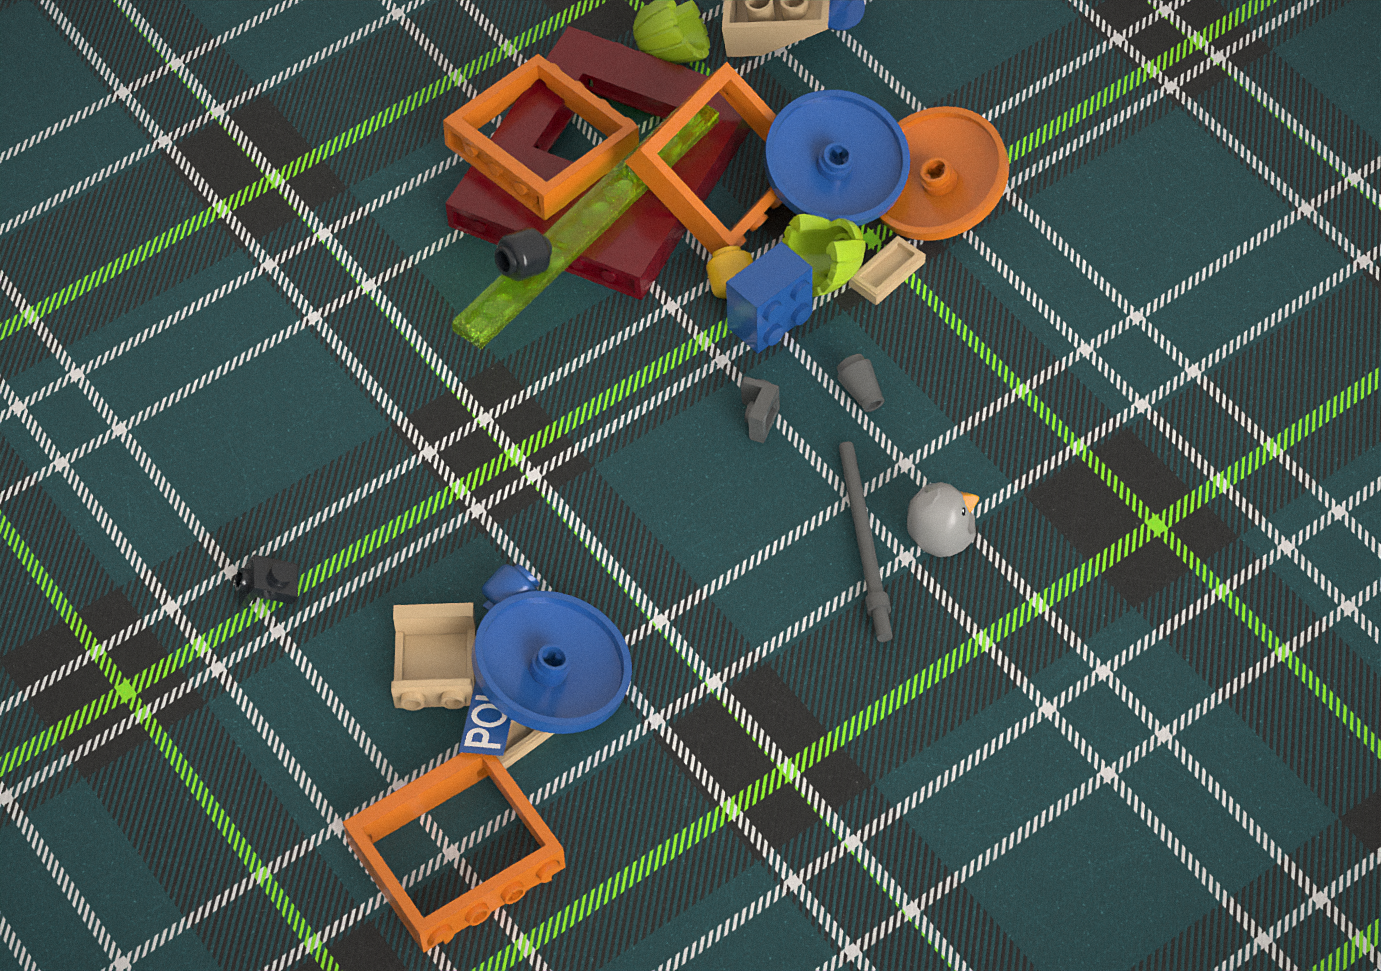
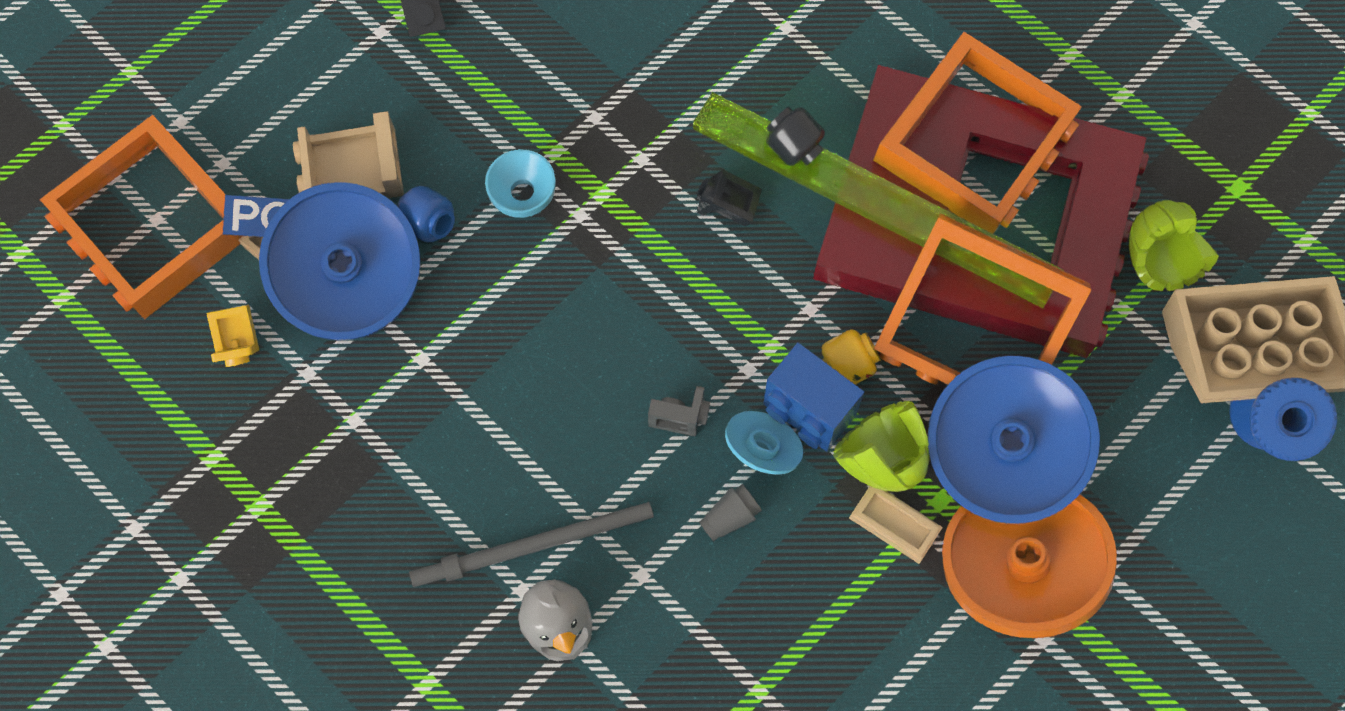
camera: 80 degrees right, 15 degrees up
none -> yellow bracket [206,304,259,367]
none -> medium azure piece [485,149,556,218]
none -> black bracket [696,169,762,226]
none -> medium azure dish [725,411,803,474]

